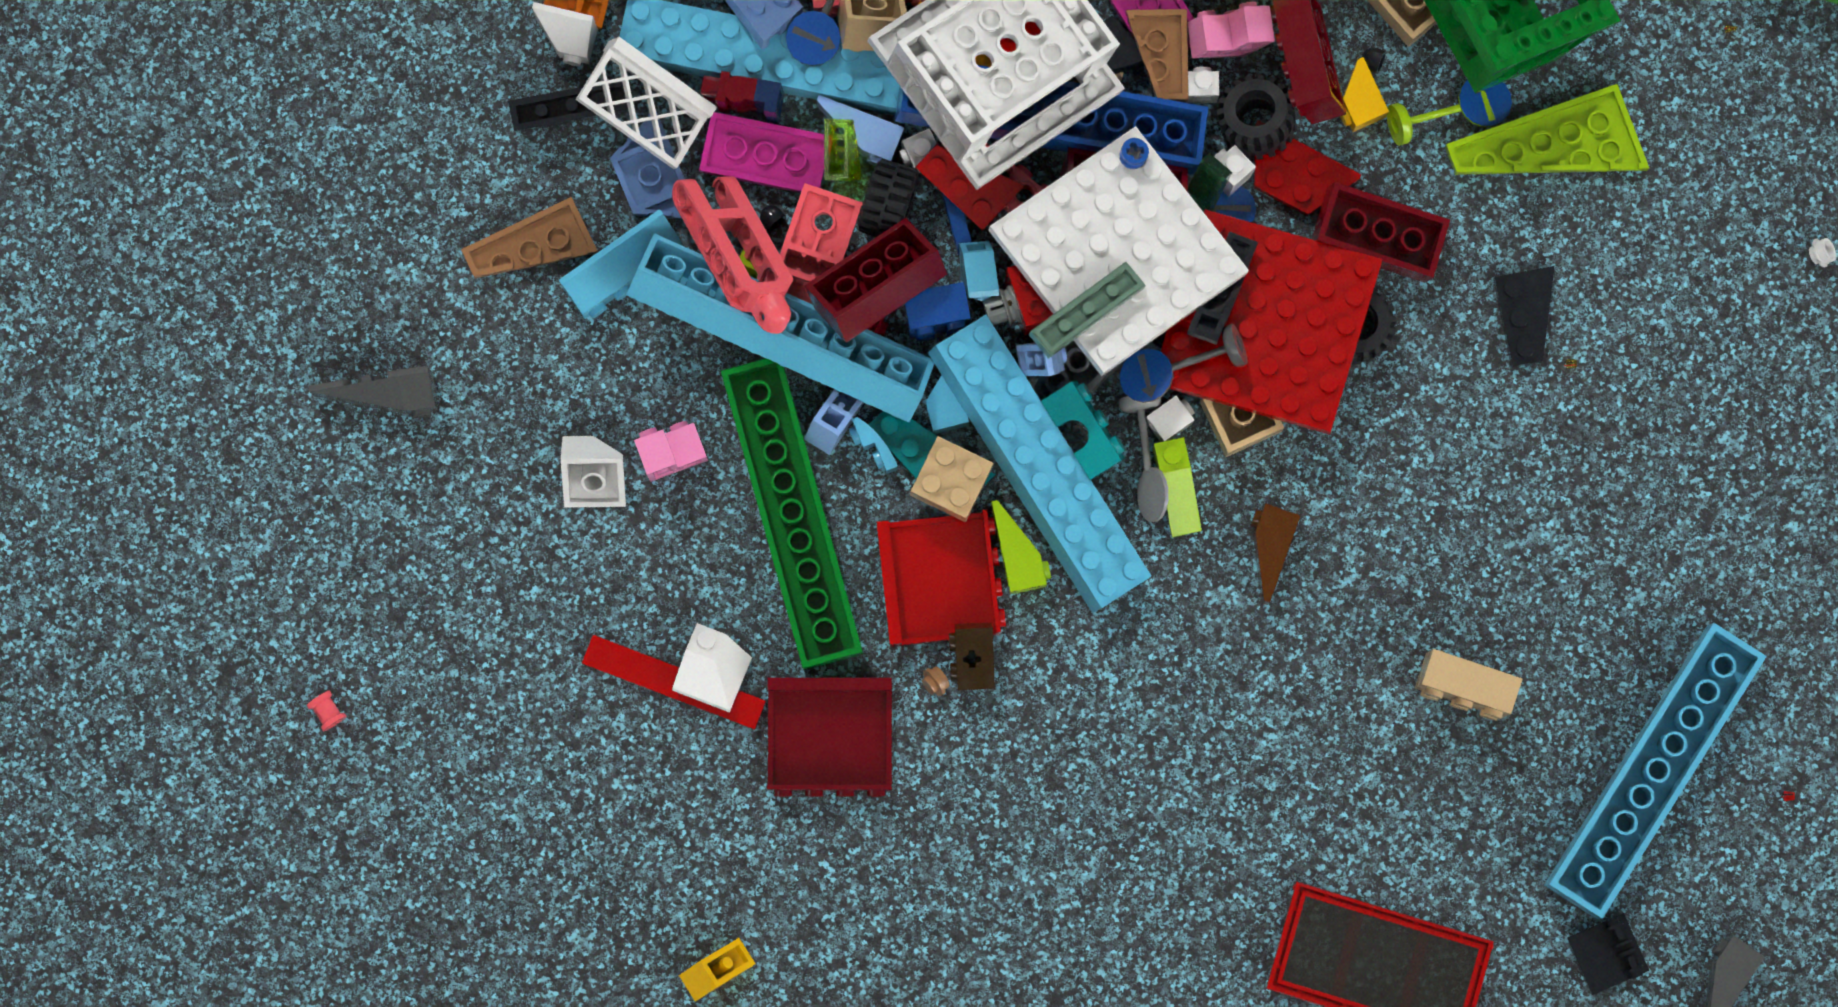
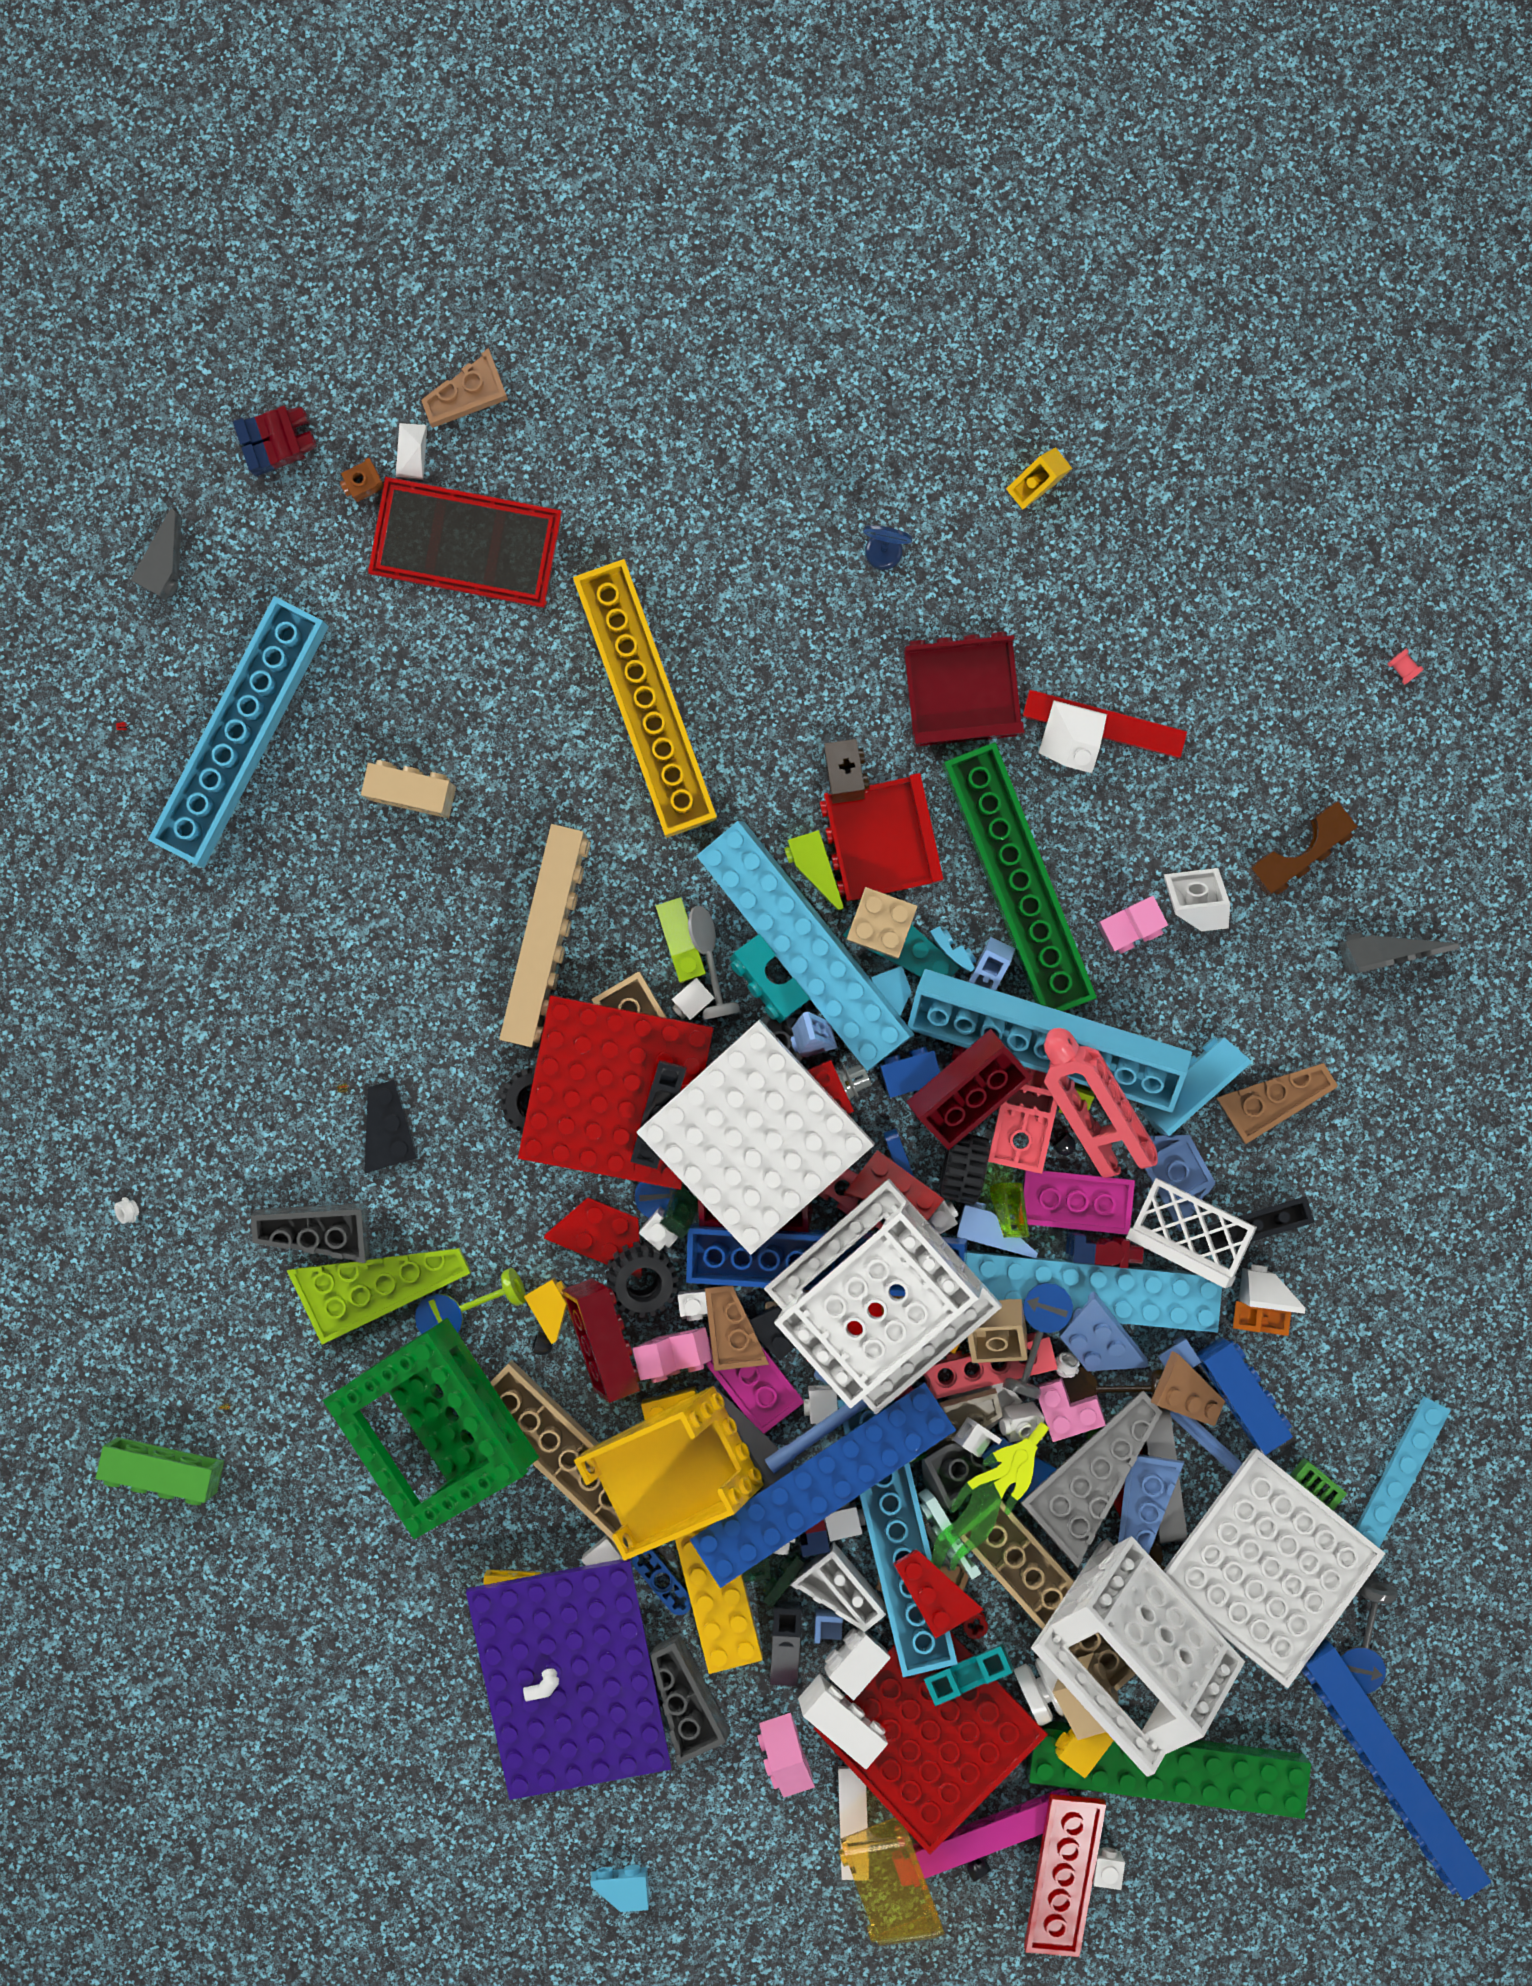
camera: 175 degrees right, 5 degrees up
medium nougat plate [922,666,950,696] -> none
medium azure slope [959,241,999,301] -> none
sand green tile [1029,262,1146,359] -> none
blue bush [1119,138,1149,169] -> none
piece [1120,323,1248,403] -> none
reddish brown slope [1250,503,1300,605] -> none
dark red brick [1312,182,1450,283] -> none
black hinge [1567,913,1649,995] -> none
none -> dark grey wedge [251,1203,370,1263]
none -> tan brick [499,824,591,1048]
none -> yellow brick [573,559,717,838]
none -> dark blue piece [863,525,913,570]
none -> reddish brown arch [1246,801,1358,896]

